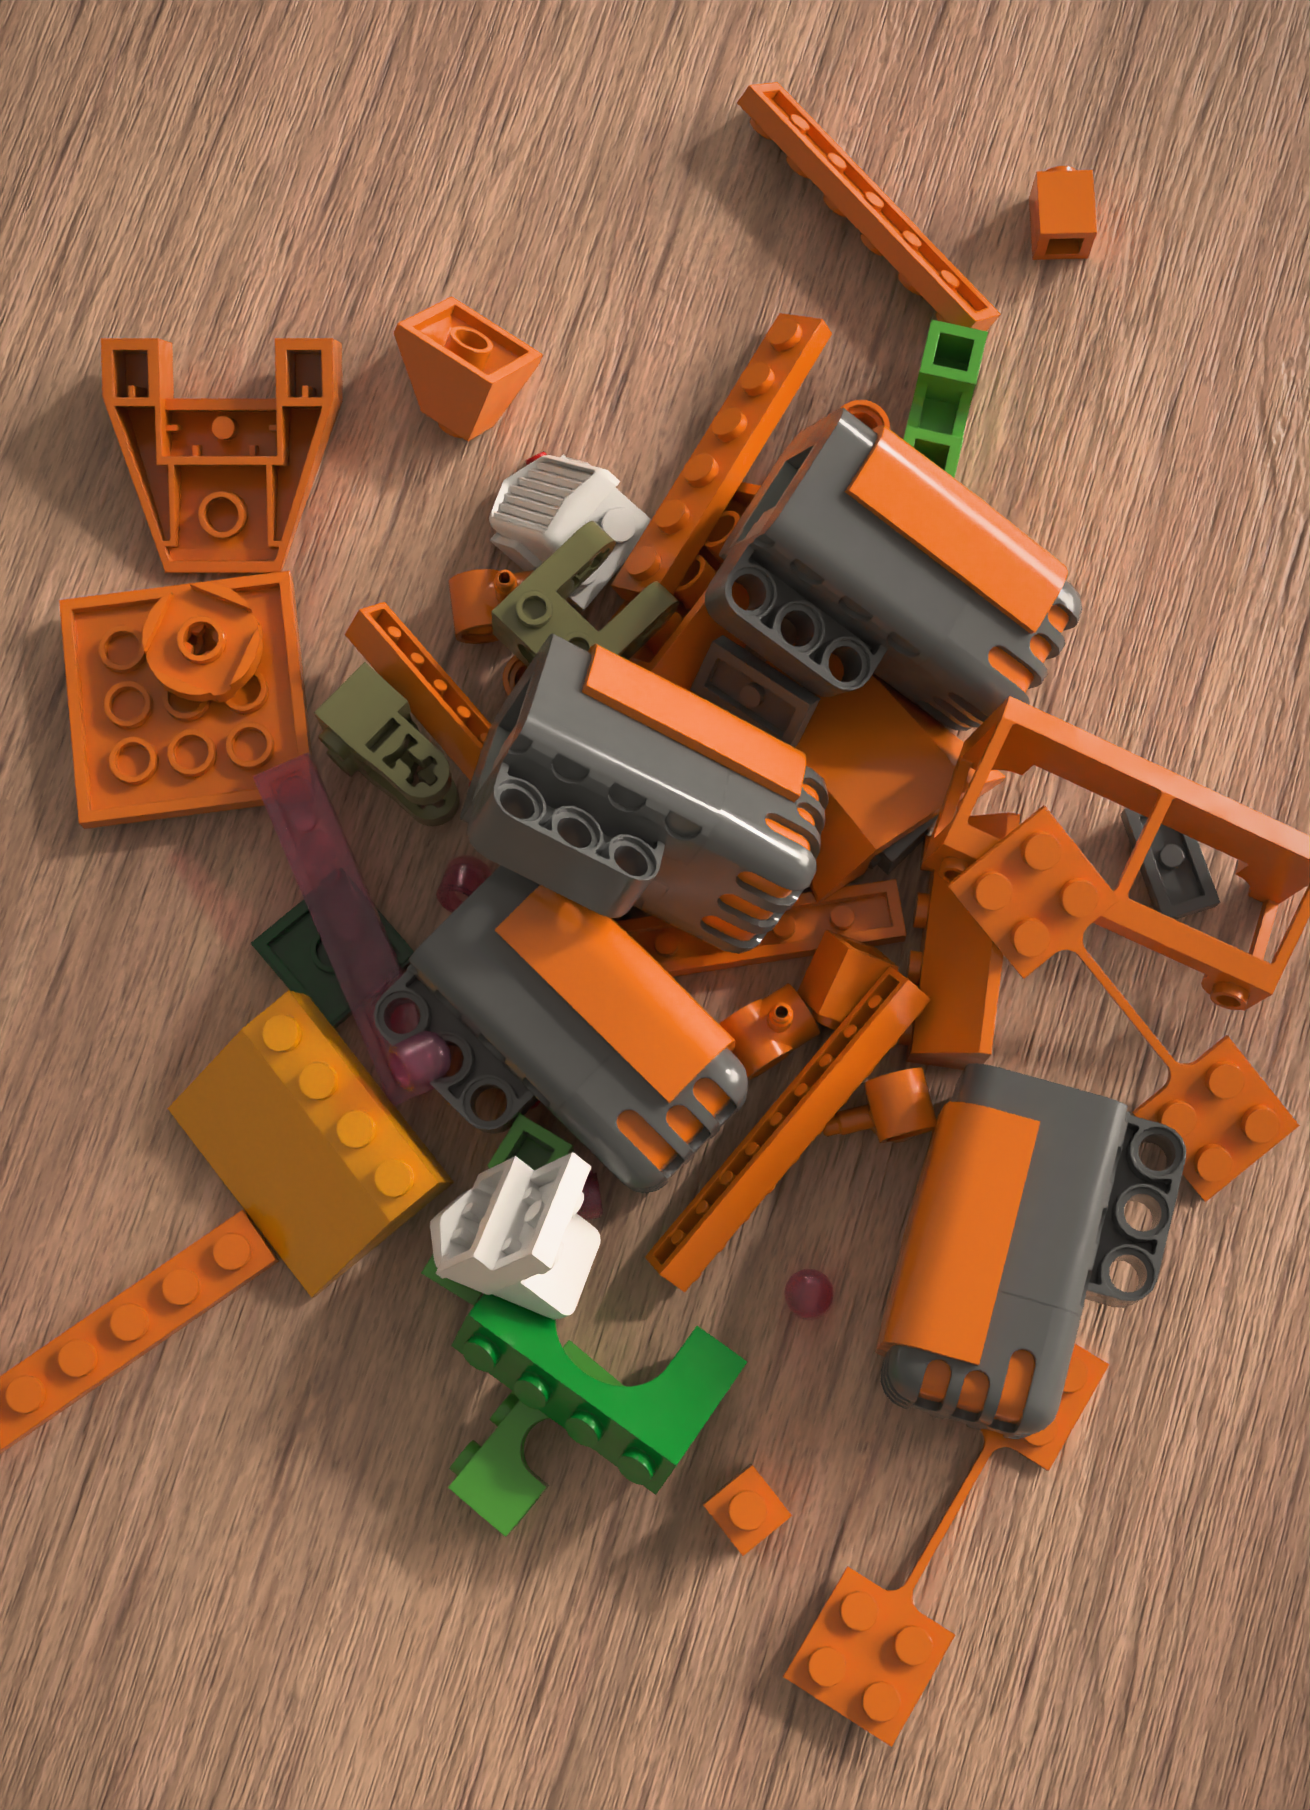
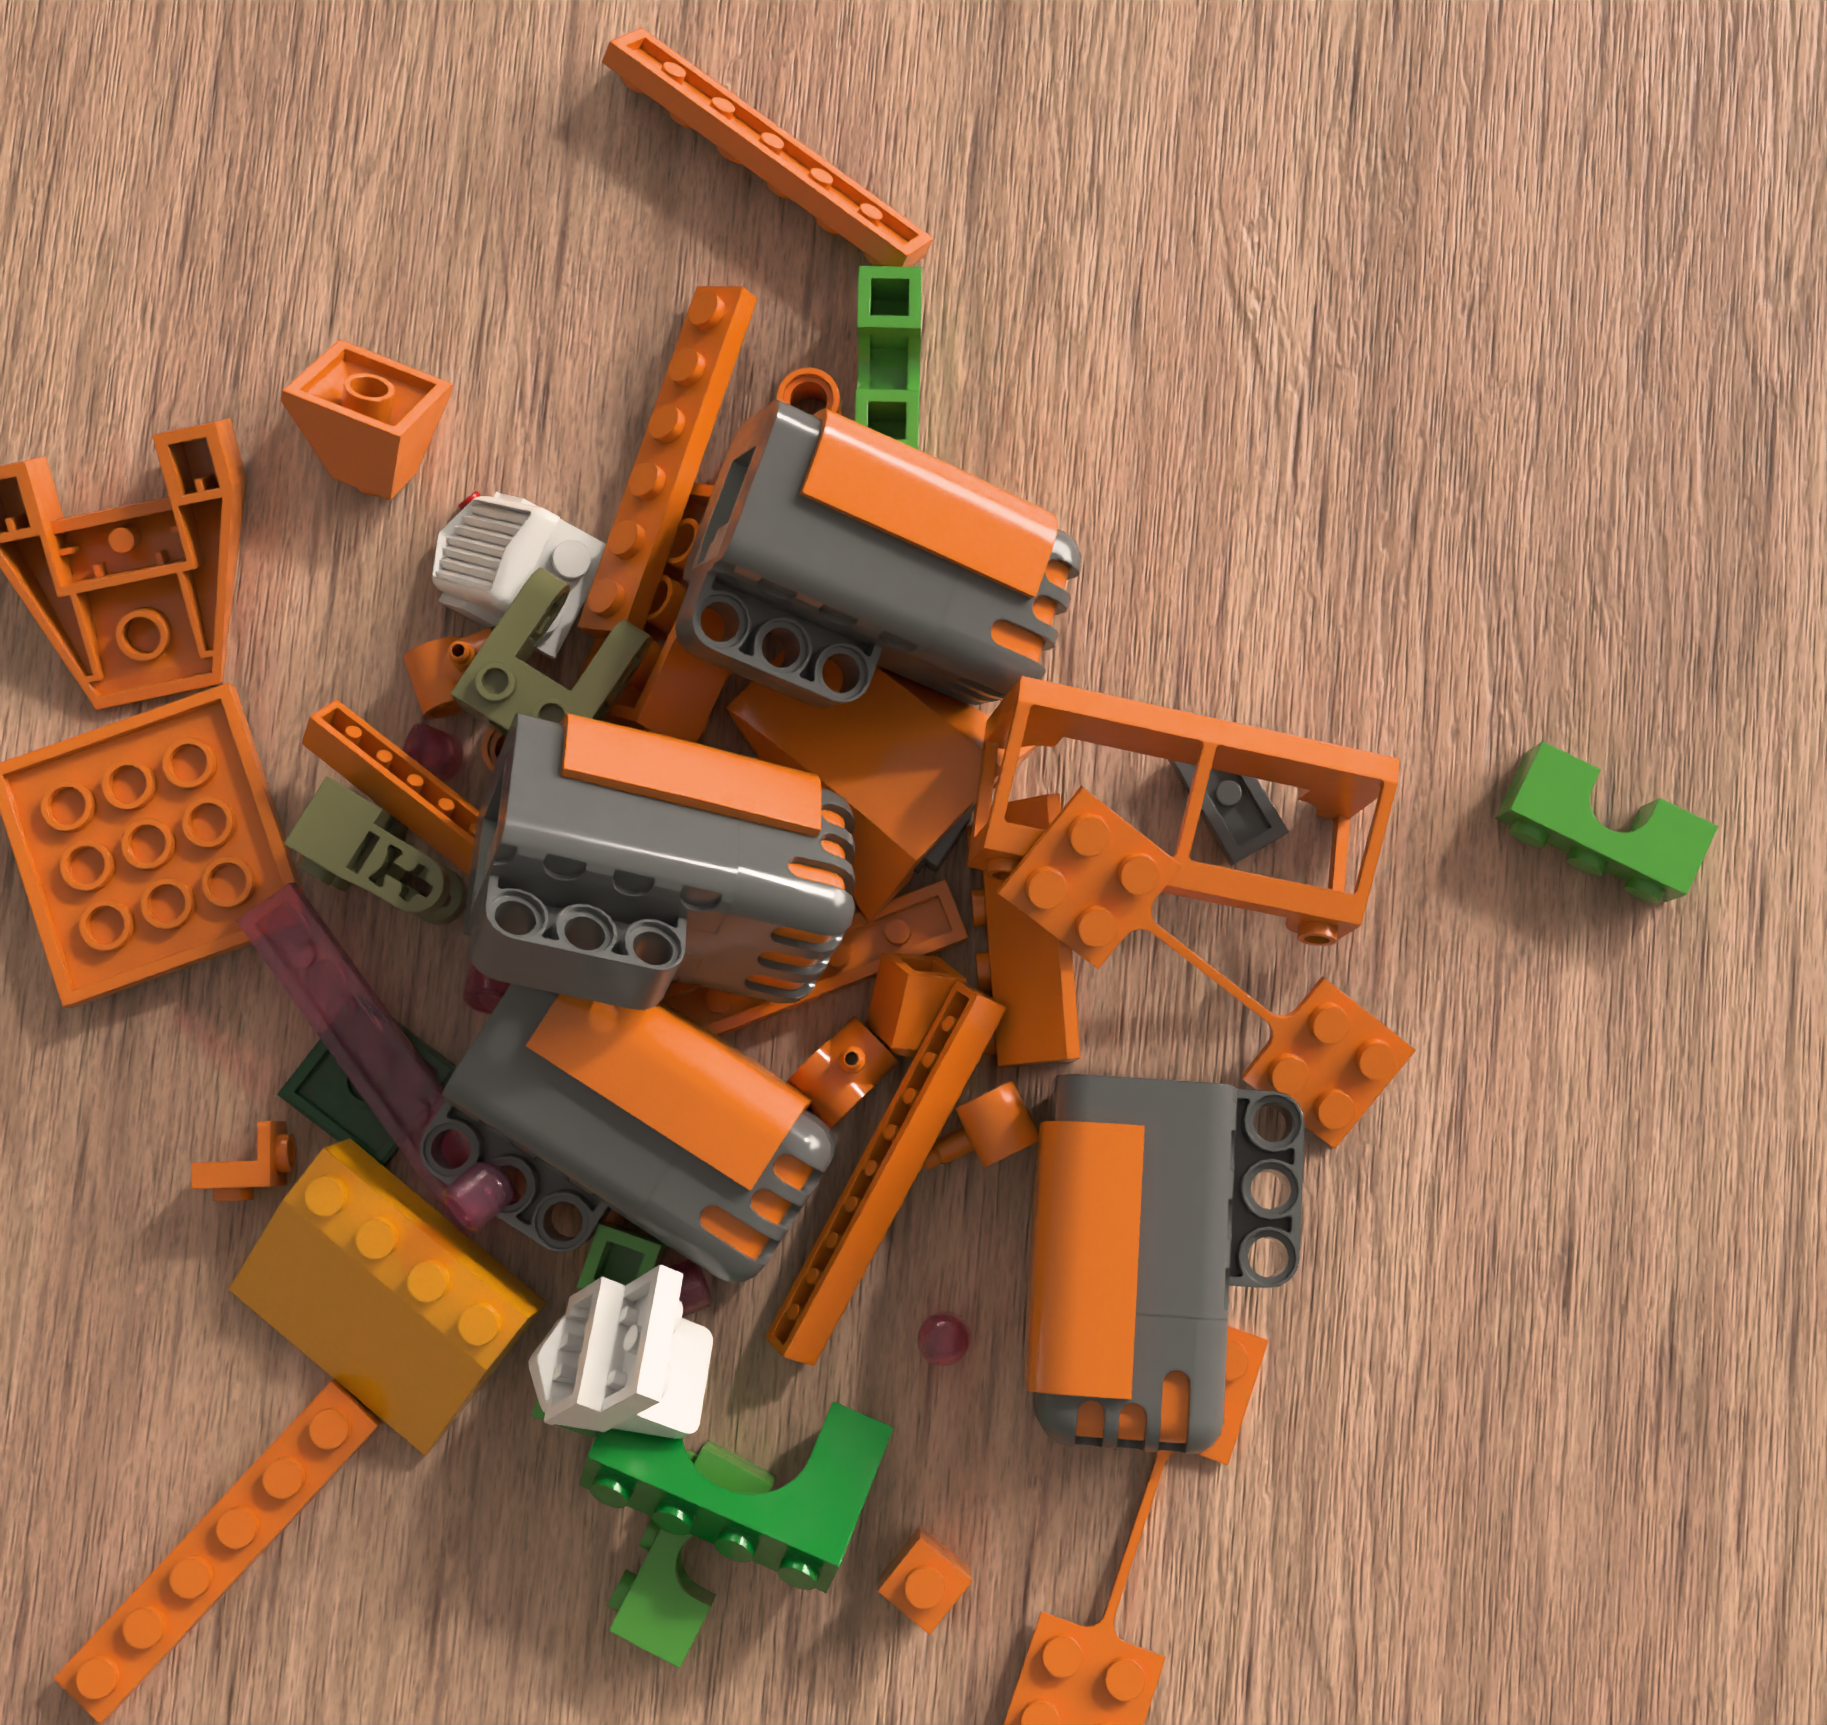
camera: 15 degrees left, 5 degrees up
orange plate [141,582,263,702] -> none
dark grey plate [690,635,821,747] -> none
orange brick [1029,166,1097,260] -> none
none -> orange bracket [191,1121,296,1201]
none -> clear pink piece [402,722,464,782]

